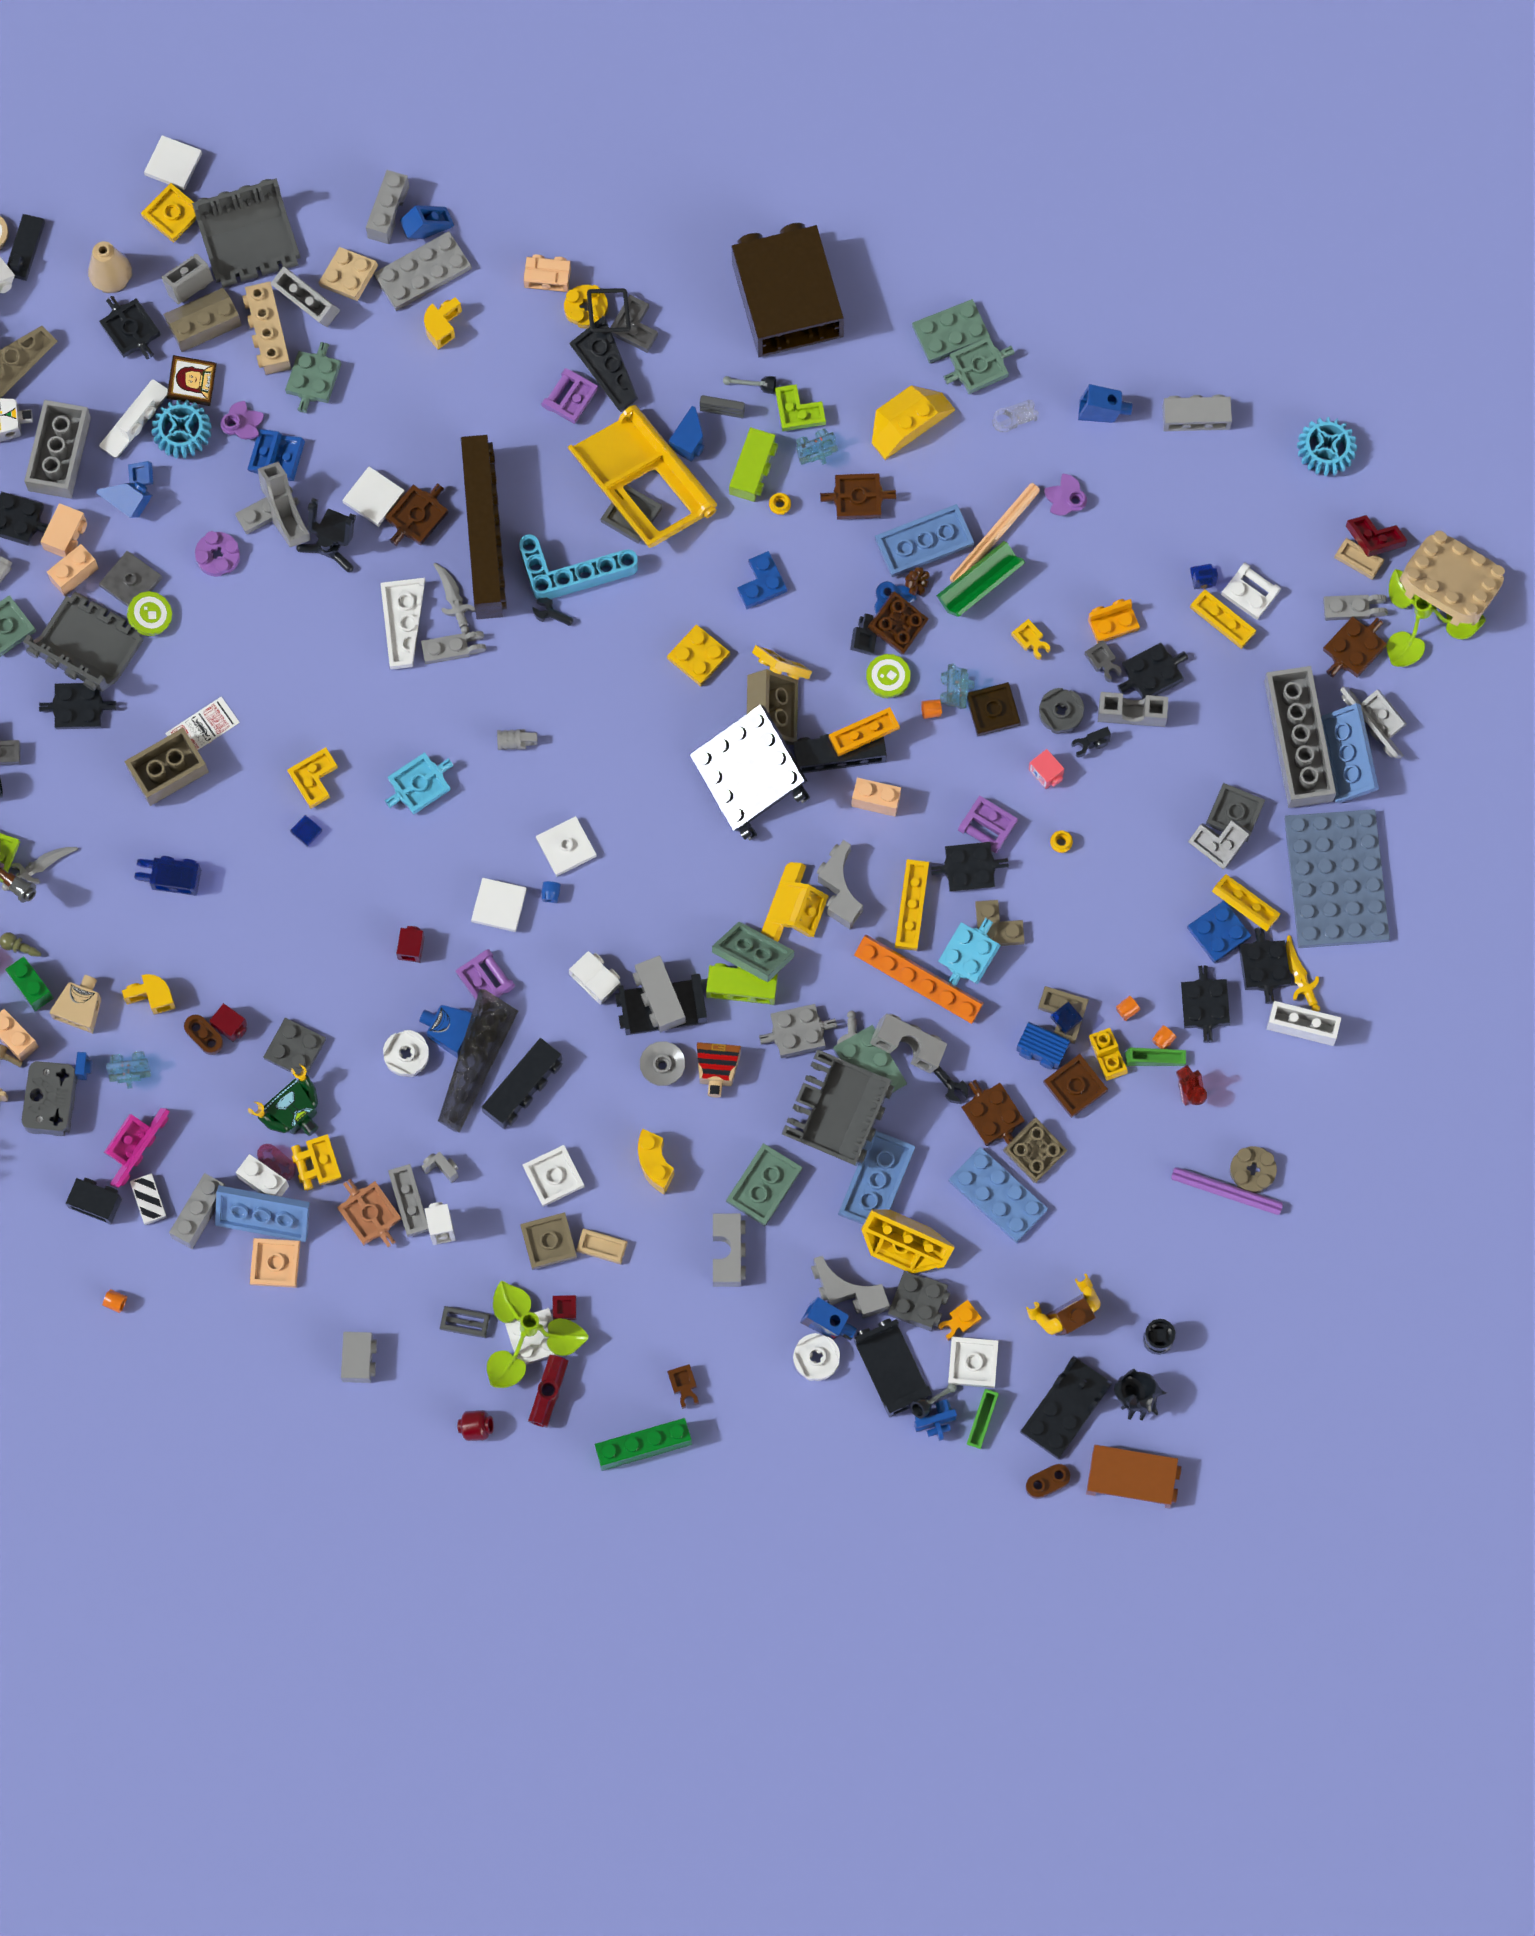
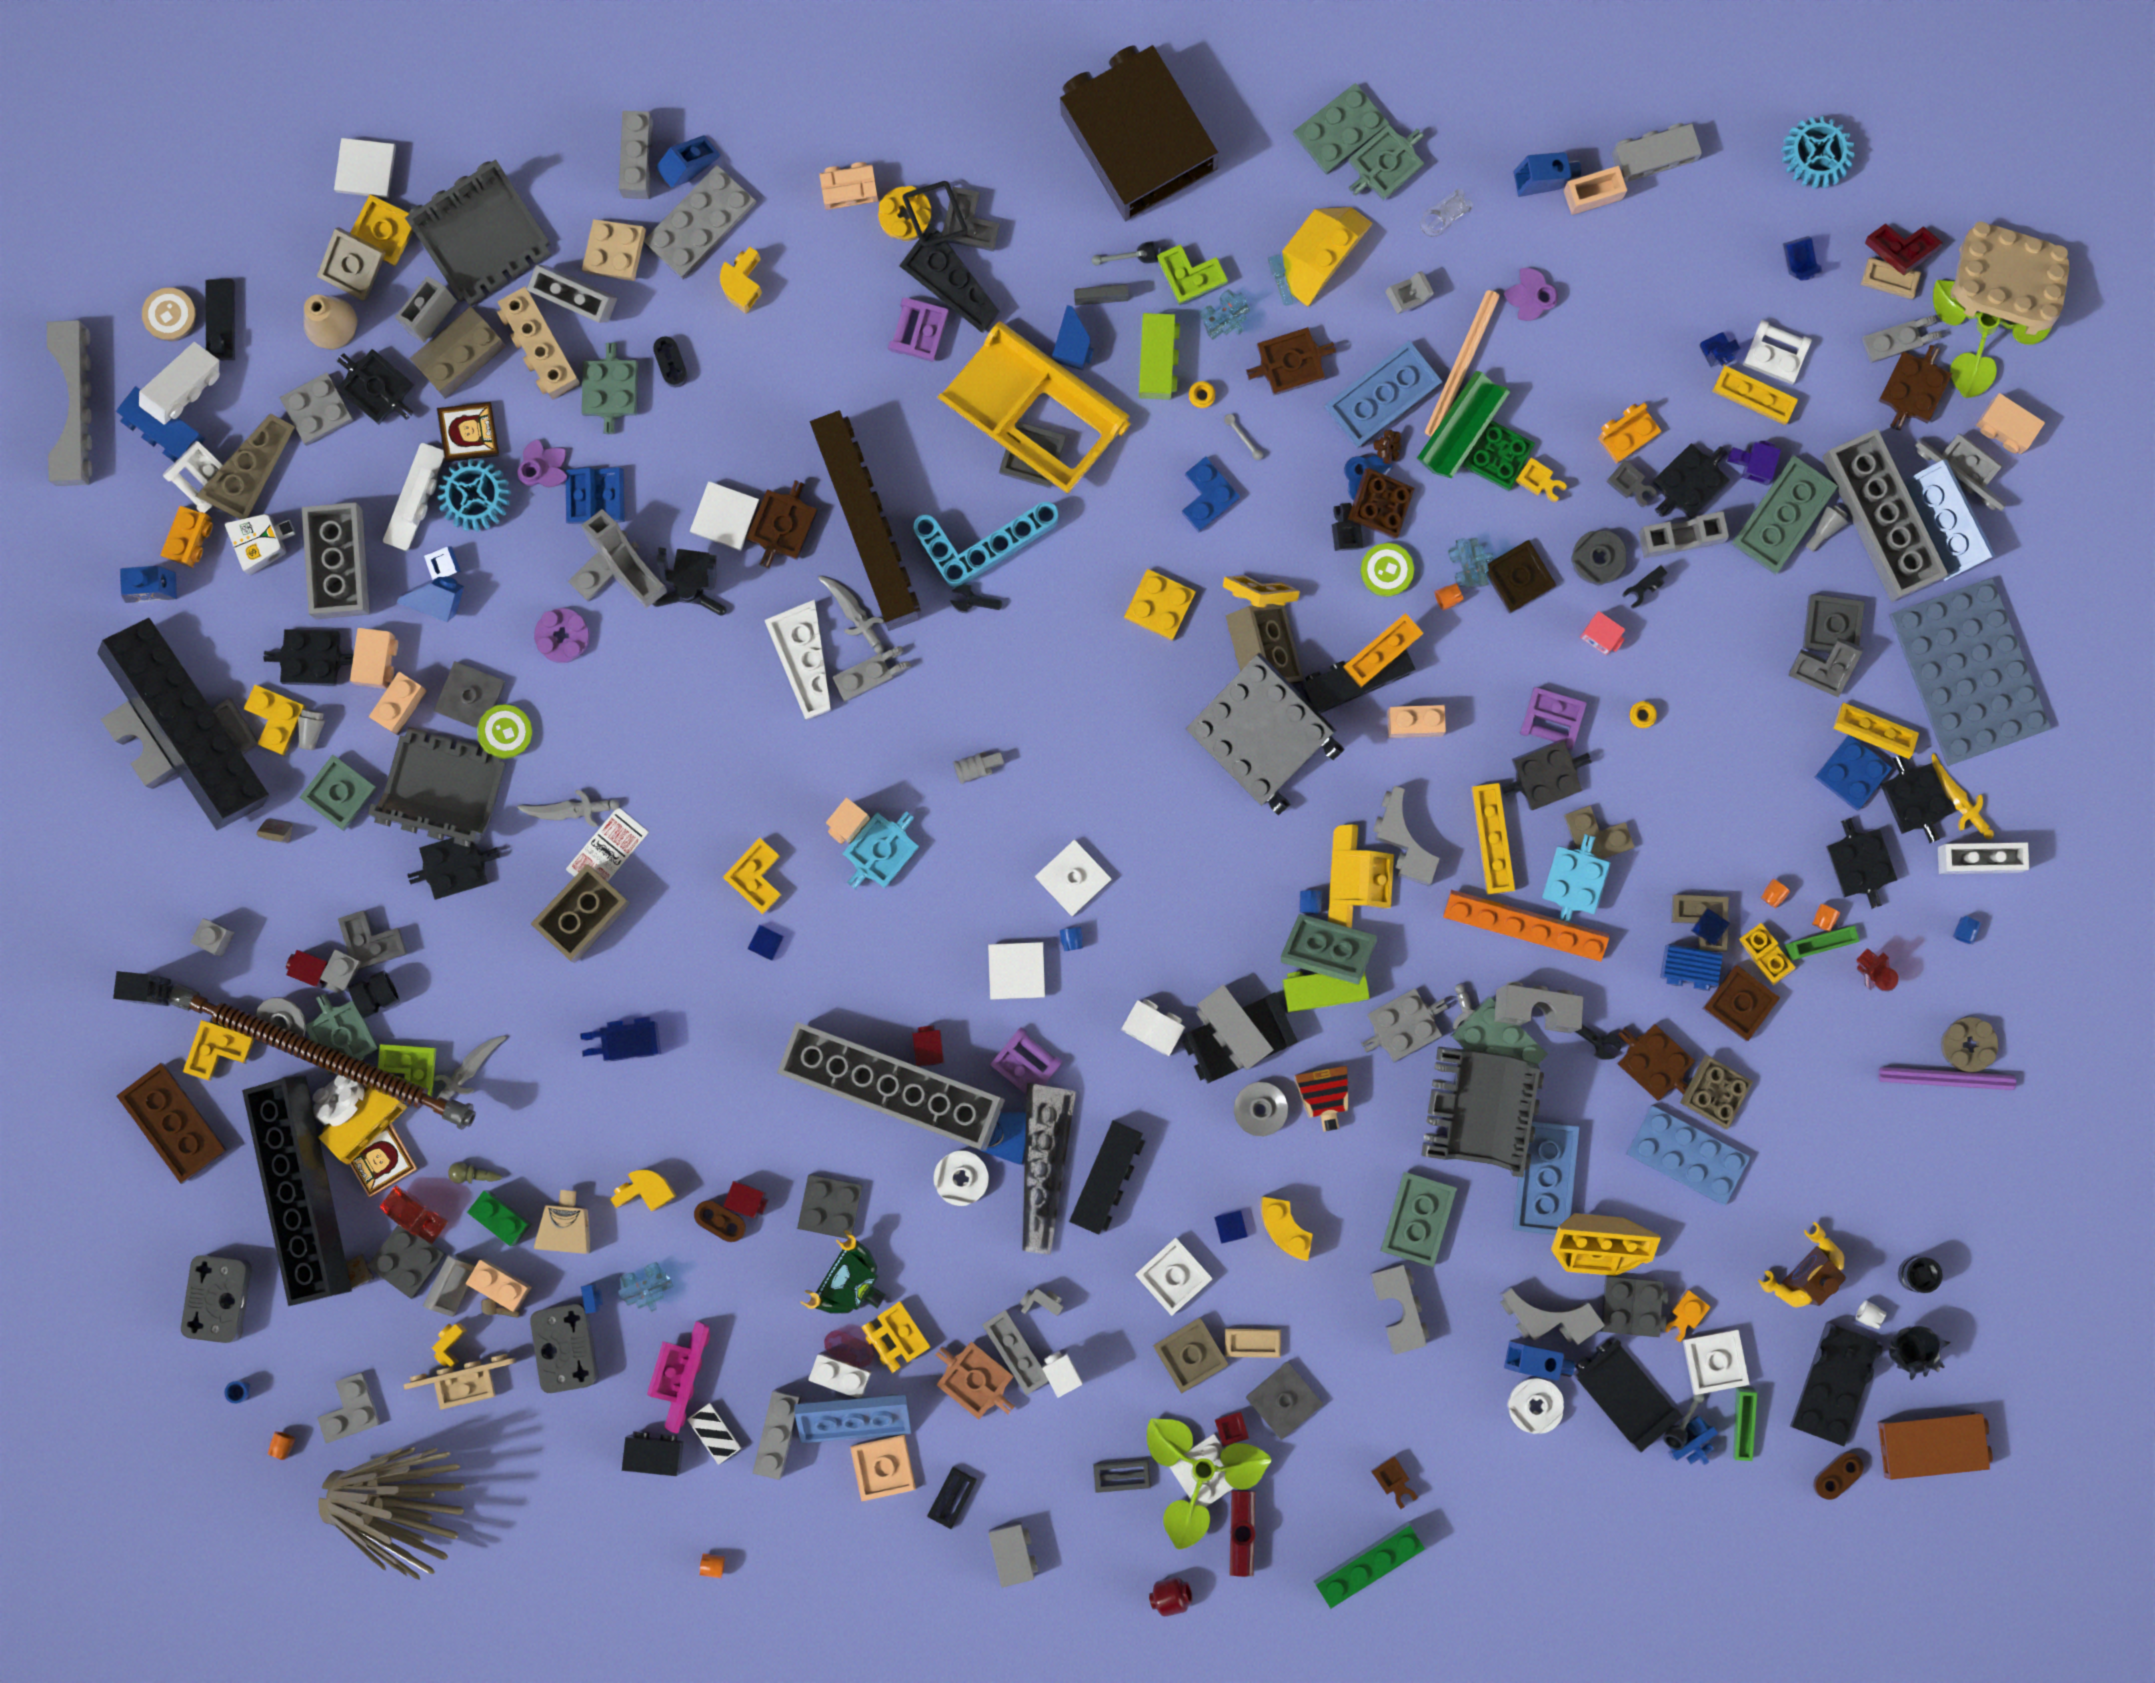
camera: 15 degrees left, 10 degrees up
none -> light grey plate [279,372,354,446]
none -> dark tan plate [316,227,386,301]
none -> light grey piece [517,790,619,827]
none -> black beam [653,336,688,388]
none -> light grey brick [777,1022,1005,1151]
none -> light nougat brick [826,797,870,845]
none -> black tile [927,1466,977,1529]
none -> clear blue tile [1214,1210,1248,1244]
none -> light grey hinge [1224,414,1263,460]
none -> flat silver plate [1245,1361,1323,1440]
none -> clear light blue bar [1268,254,1293,306]
none -> blue hose [1300,890,1322,914]
none -> light grey bracket [1385,271,1434,314]
none -> green tile [1462,420,1535,491]
none -> light nougat brick [1563,166,1627,215]
none -> dark purple brick [1727,441,1781,485]
none -> sand green plate [1731,455,1838,575]
none -> clear blue bracket [1783,236,1822,281]
none -> light grey cone [1805,505,1848,552]
none -> white hose [1856,1300,1887,1329]
none -> blue hose [1953,916,1981,945]
none -> light nougat brick [1976,393,2045,455]

